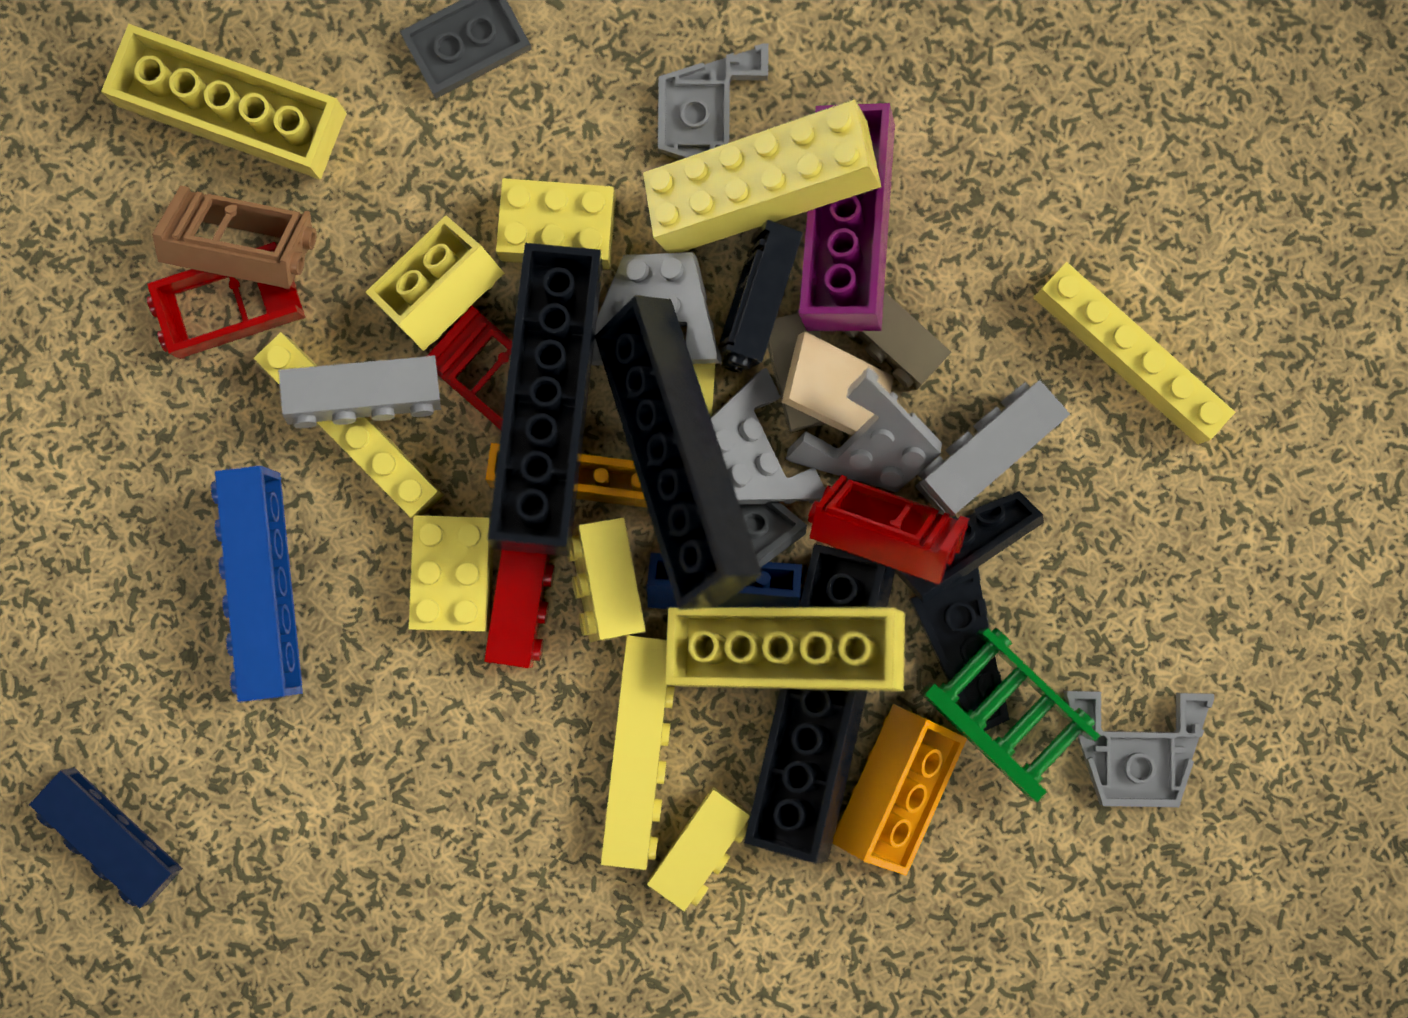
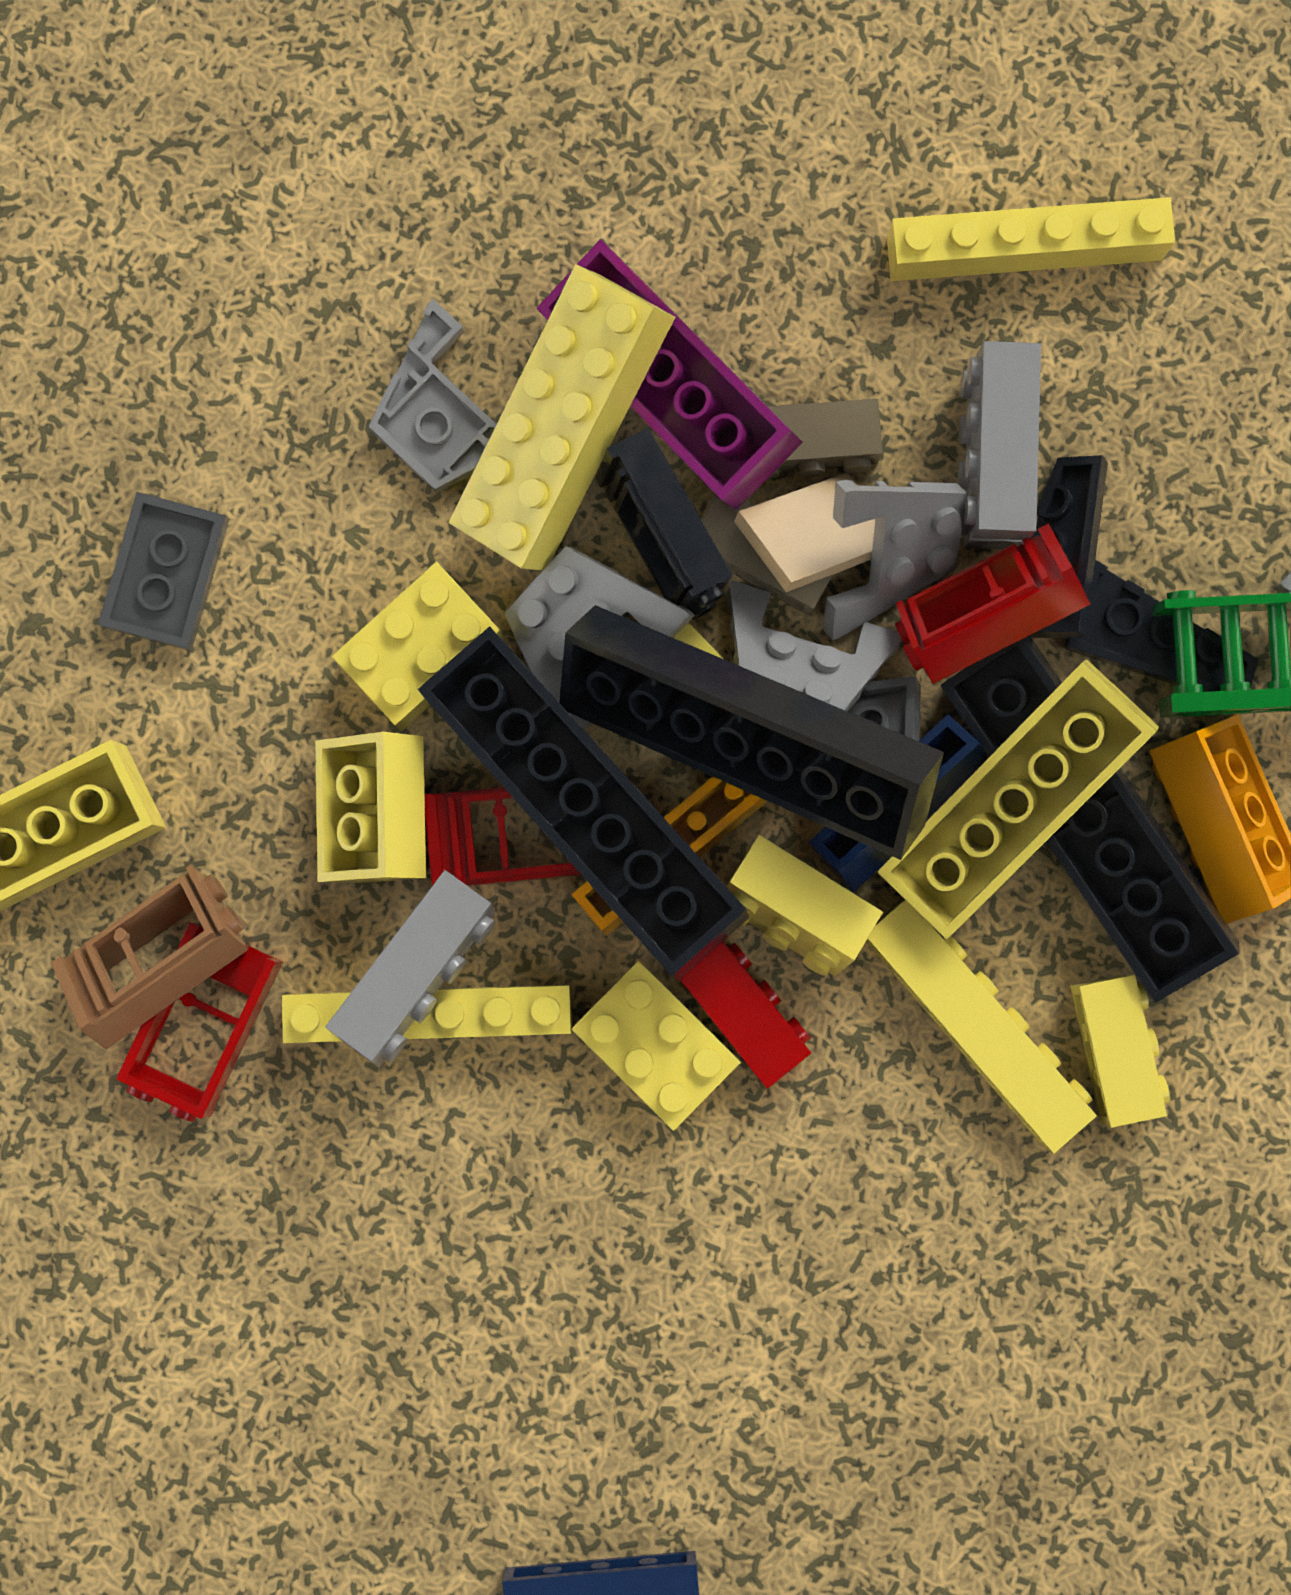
camera: 45 degrees left, 0 degrees up
blue brick [211,465,303,702] -> none

